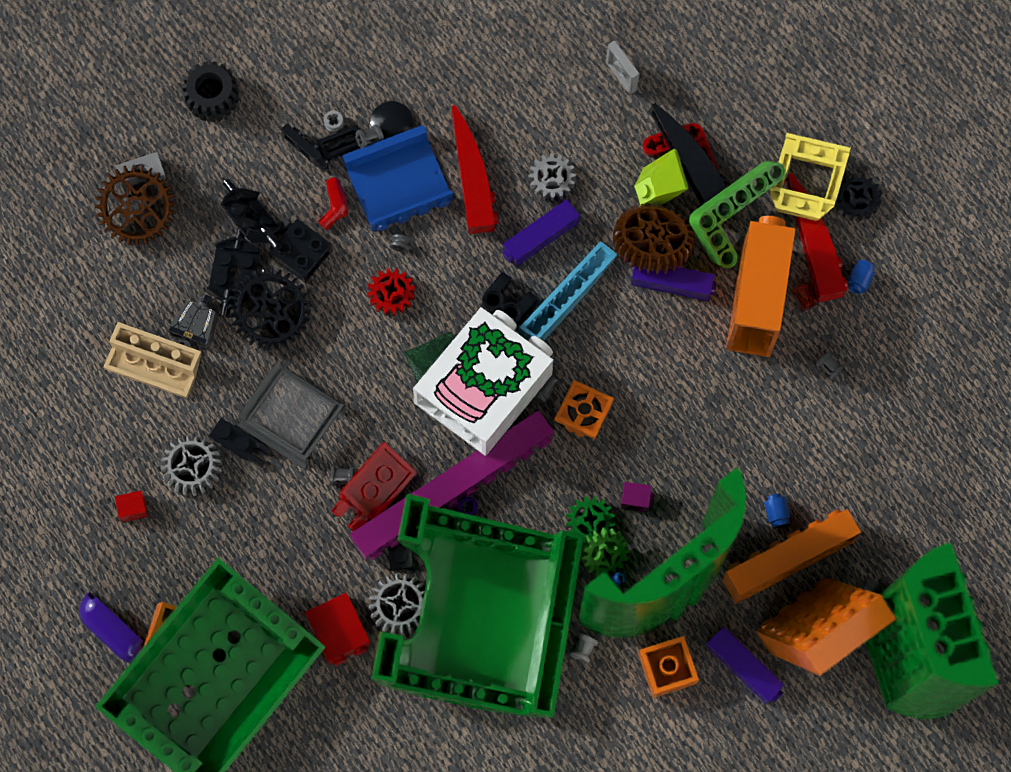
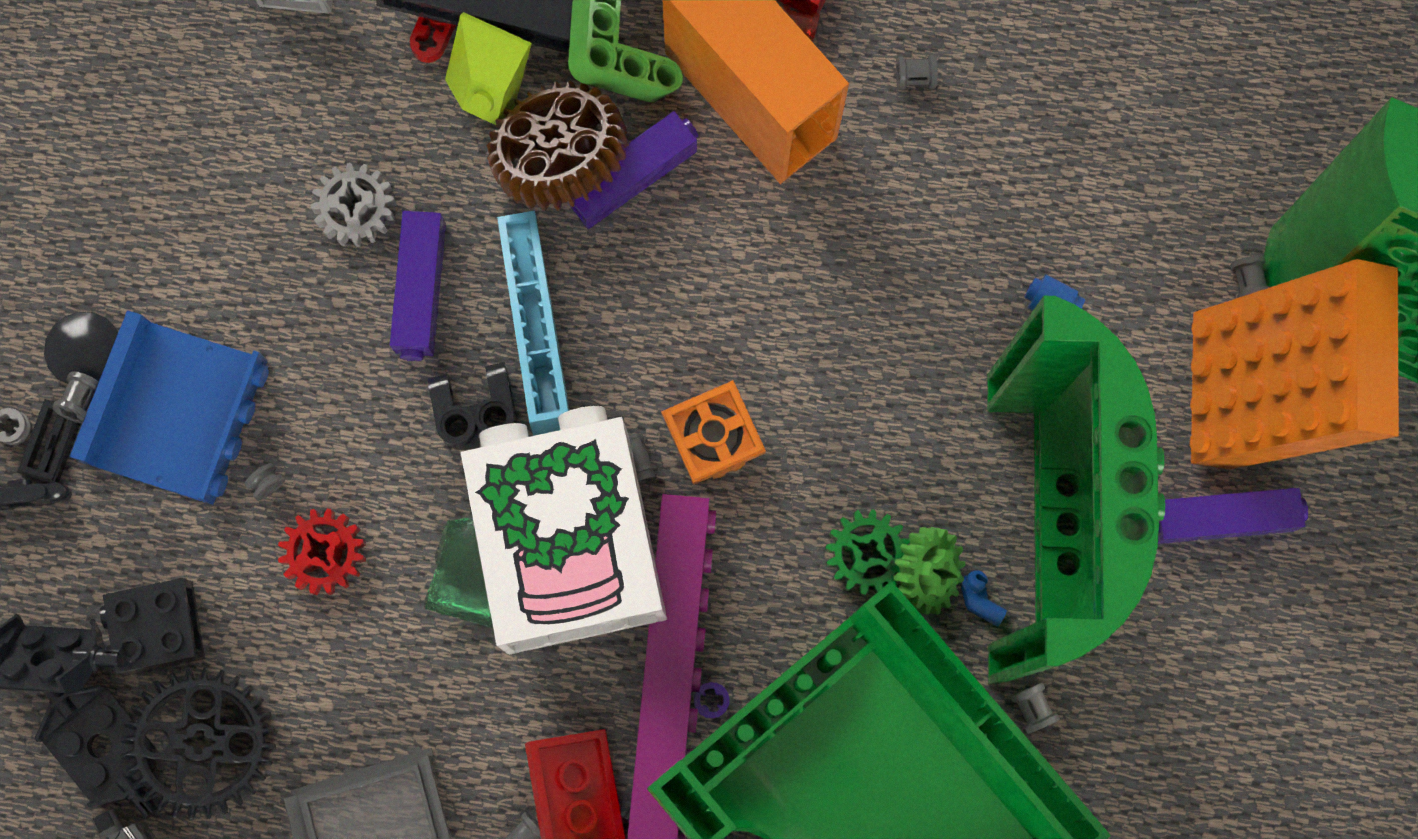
camera: 50 degrees left, 5 degrees up
red arm [317,177,348,231] -> none
red slope [451,105,498,235] -> none
magenta brick [620,482,655,512] -> none
orange brick [638,636,699,698] -> none
orange brick [722,508,861,604] -> none

